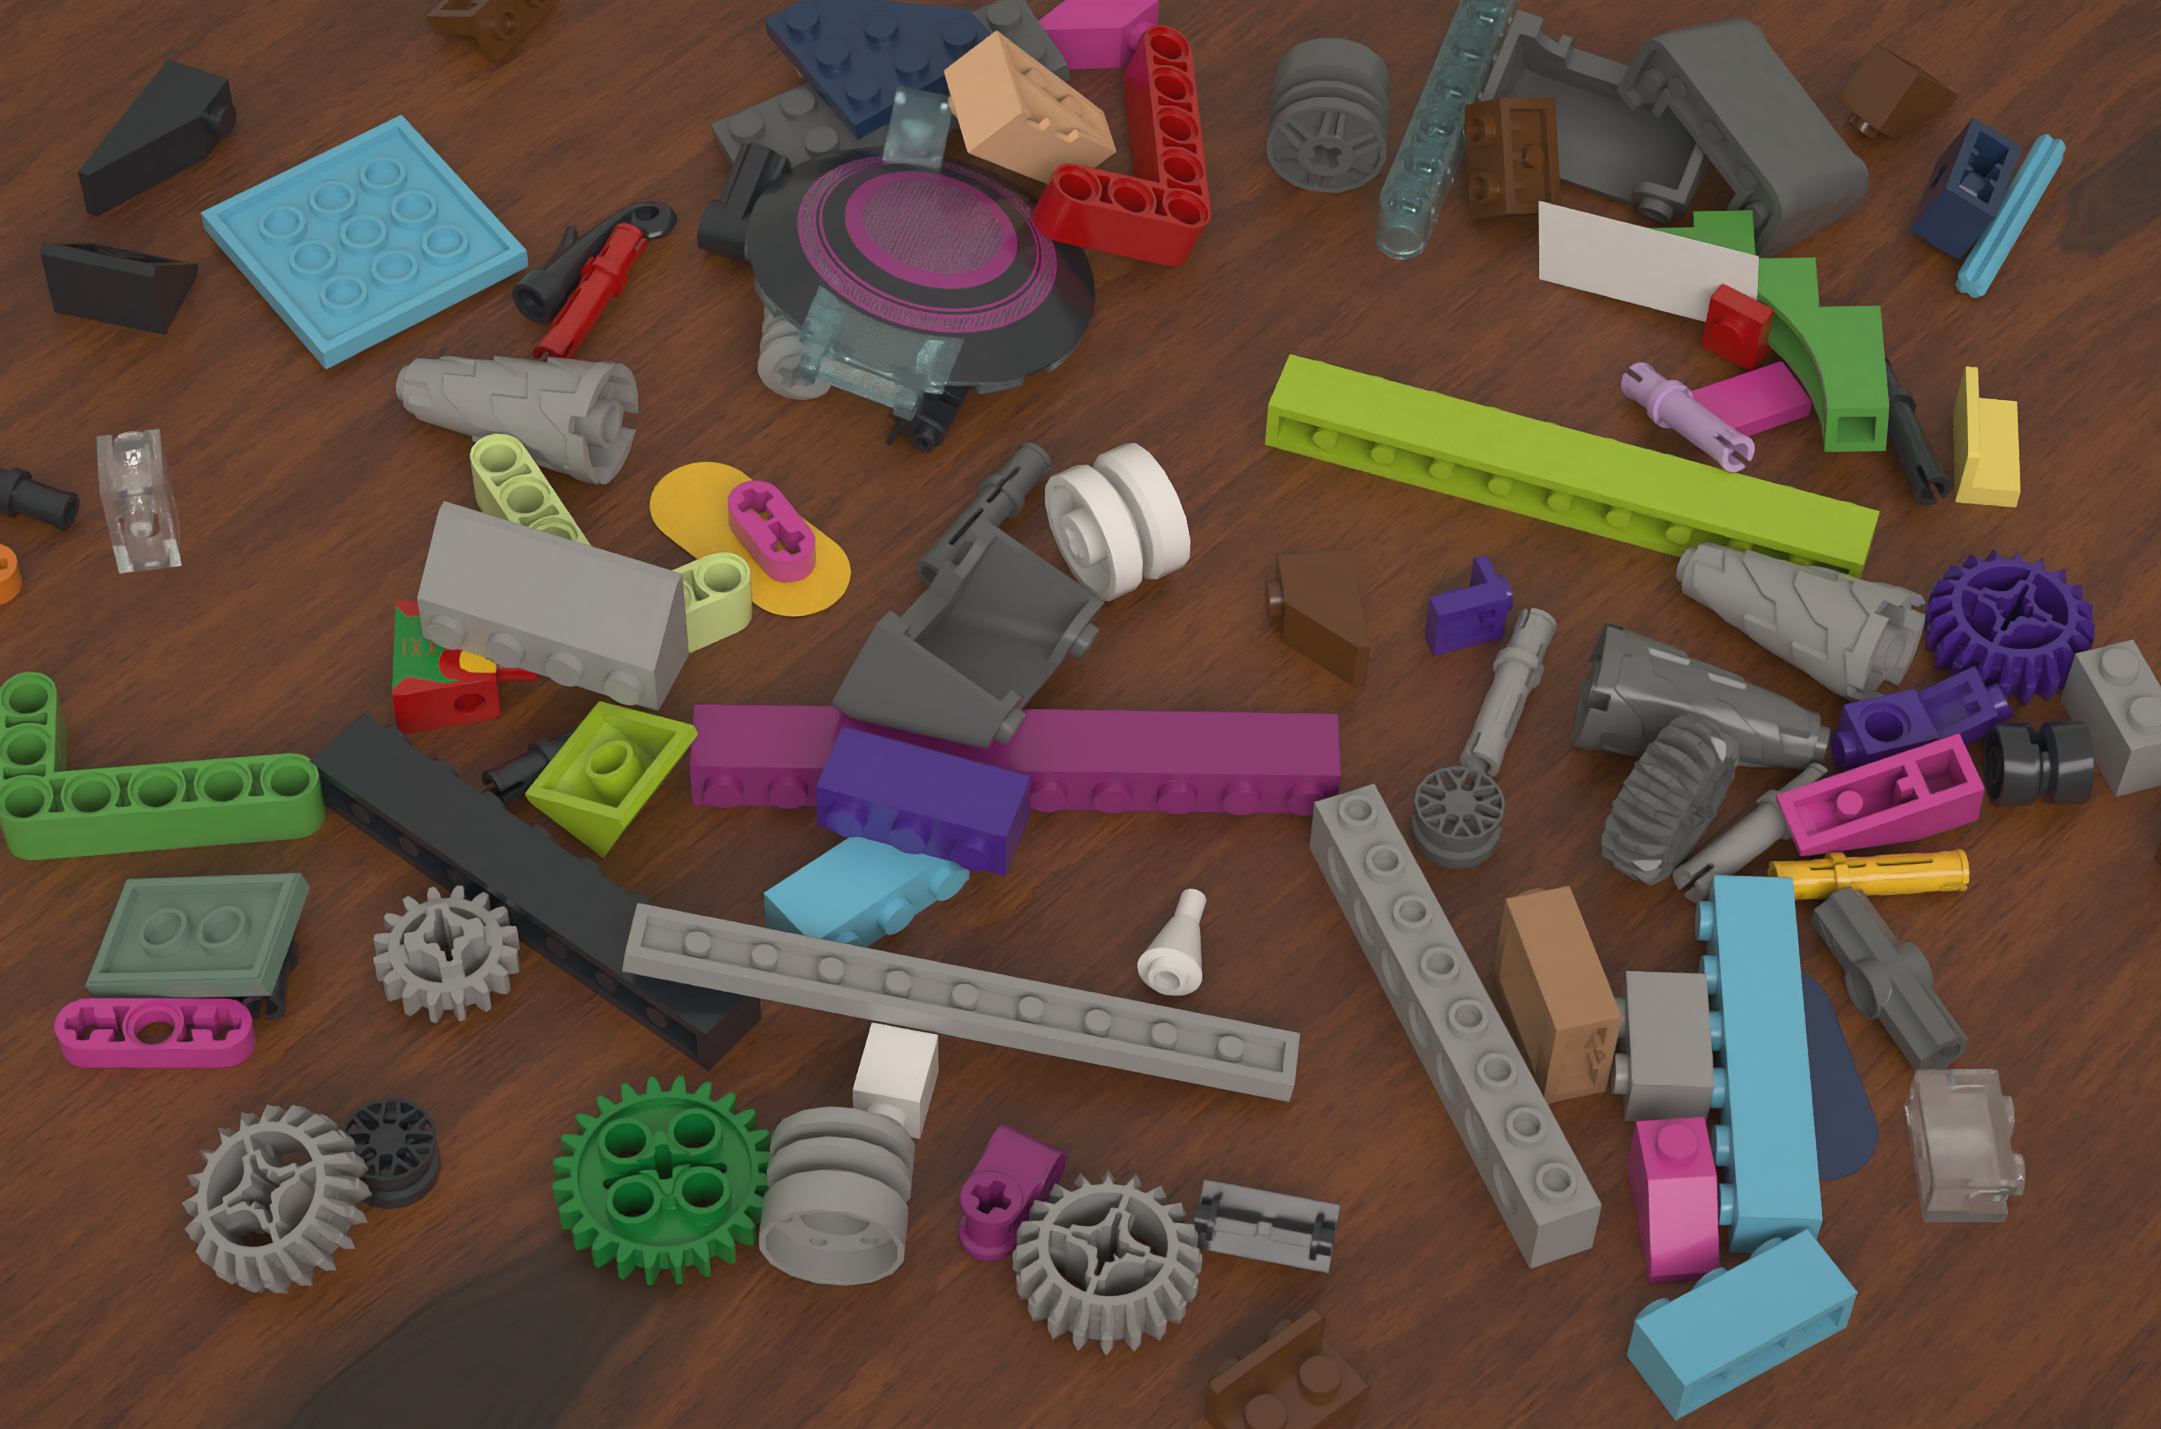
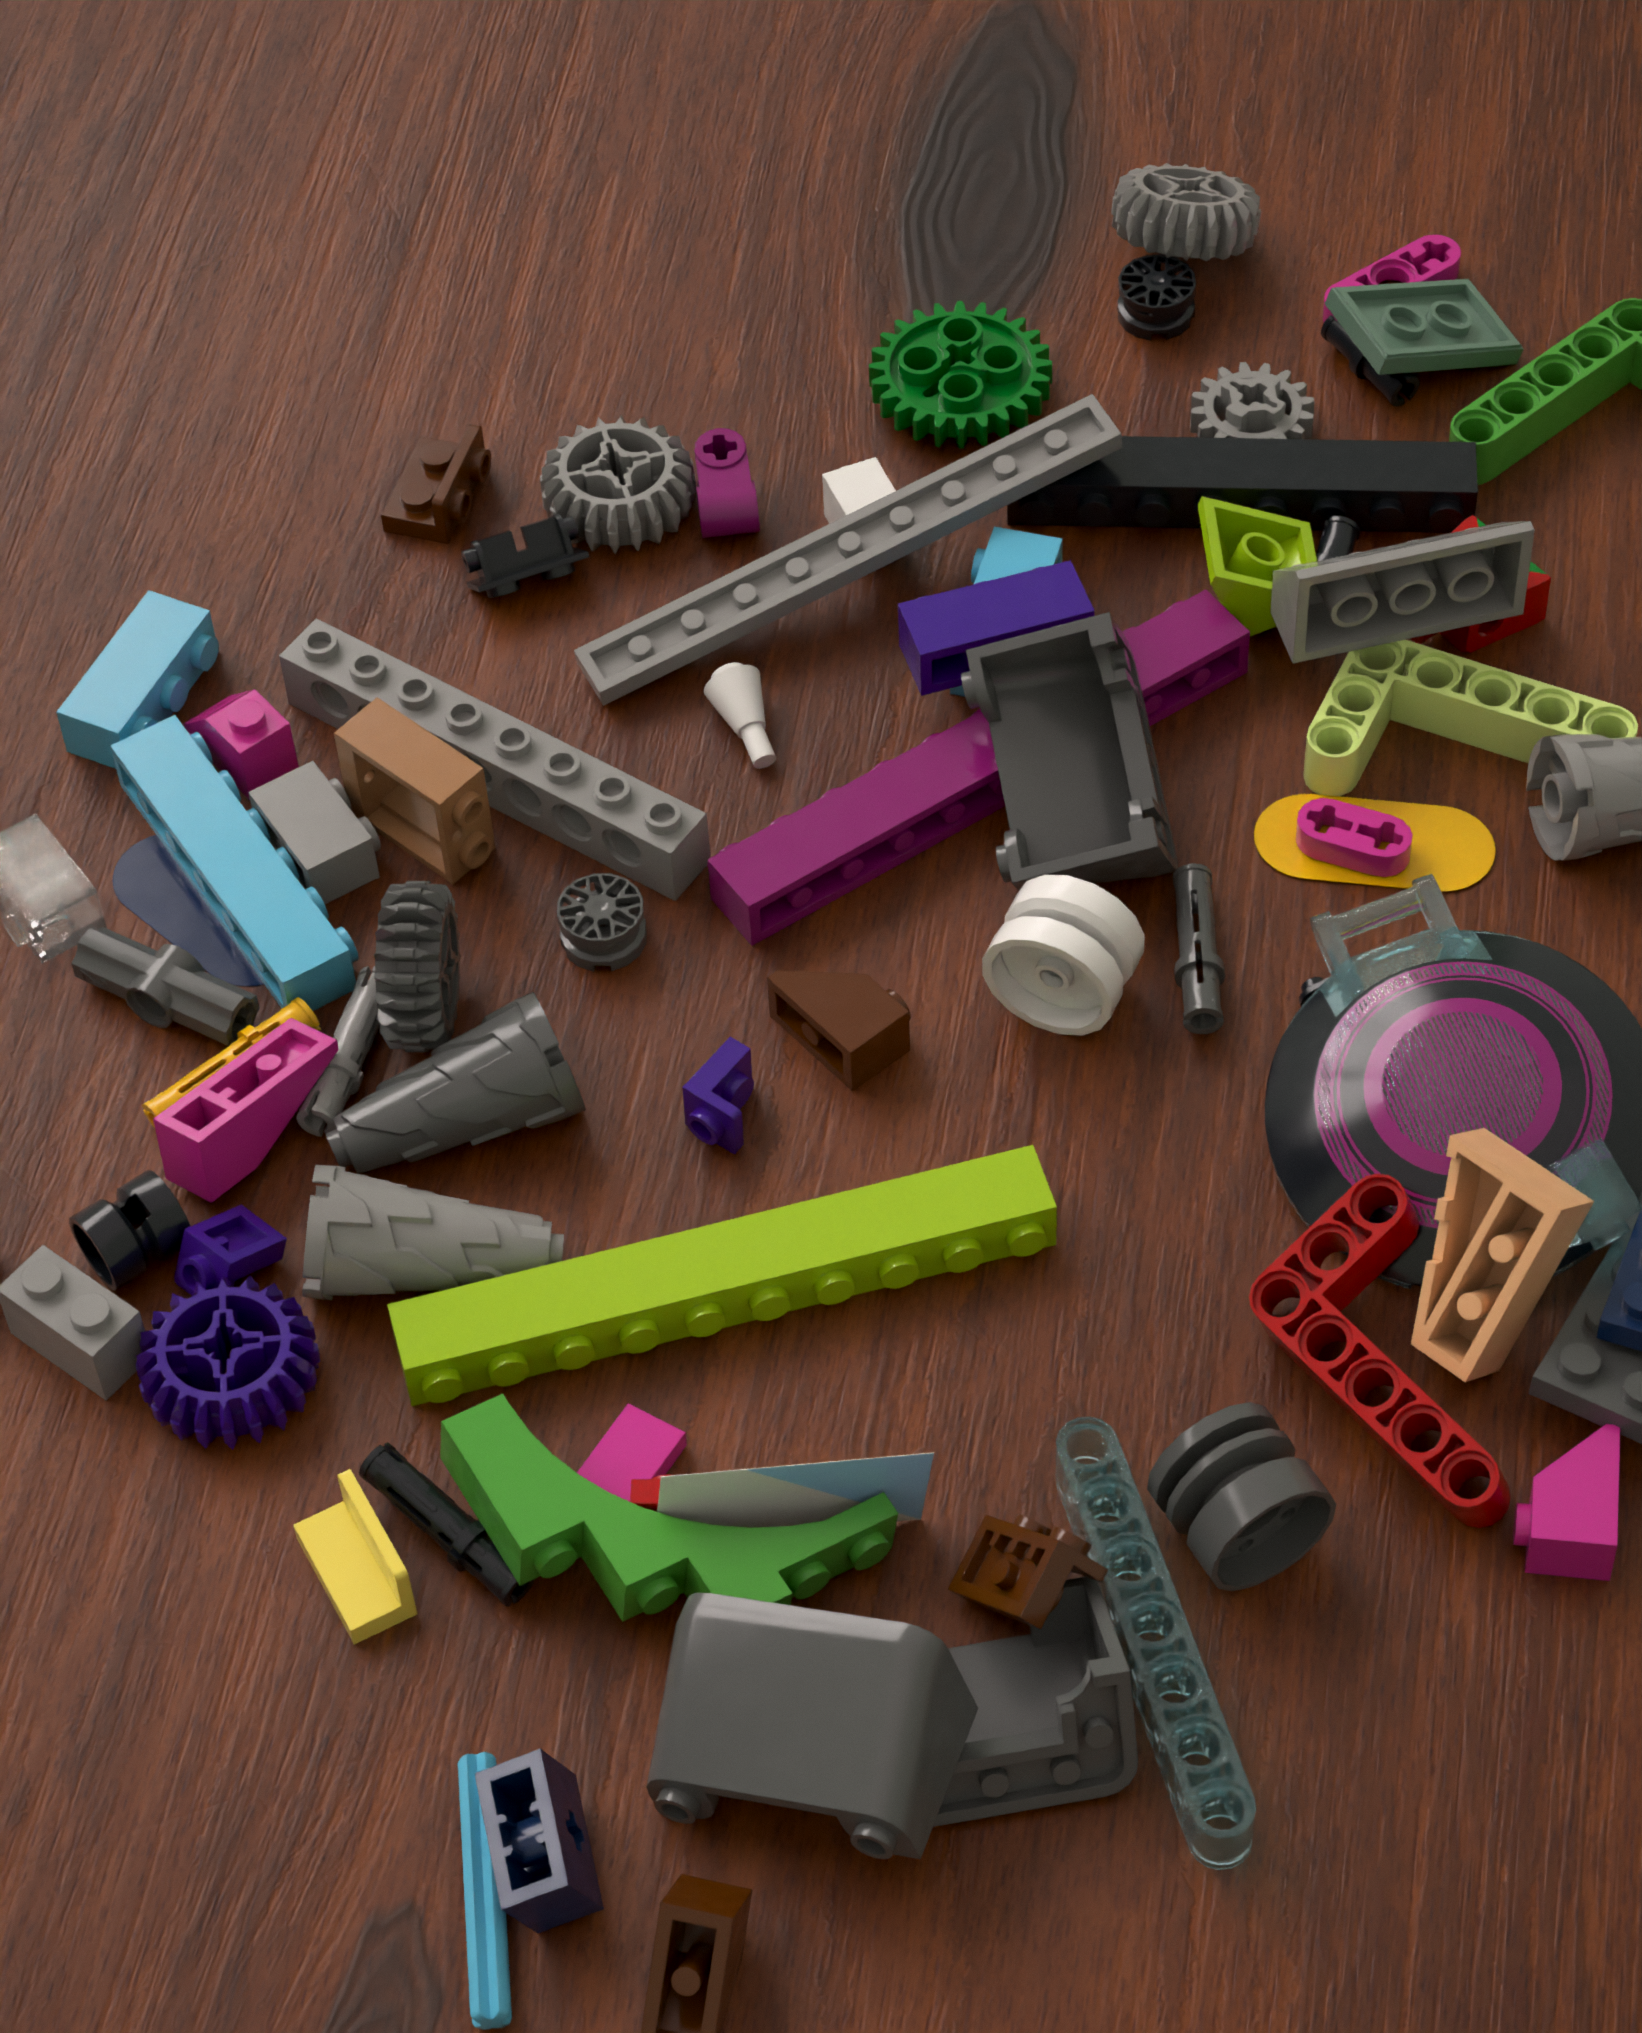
camera: 150 degrees right, 0 degrees up
light grey wheel [759,1106,915,1286] -> none
light grey pin [1459,608,1557,777] -> none
lavender pin [1621,362,1755,472] -> none
dark purple brick [1831,689,1939,771] -> none

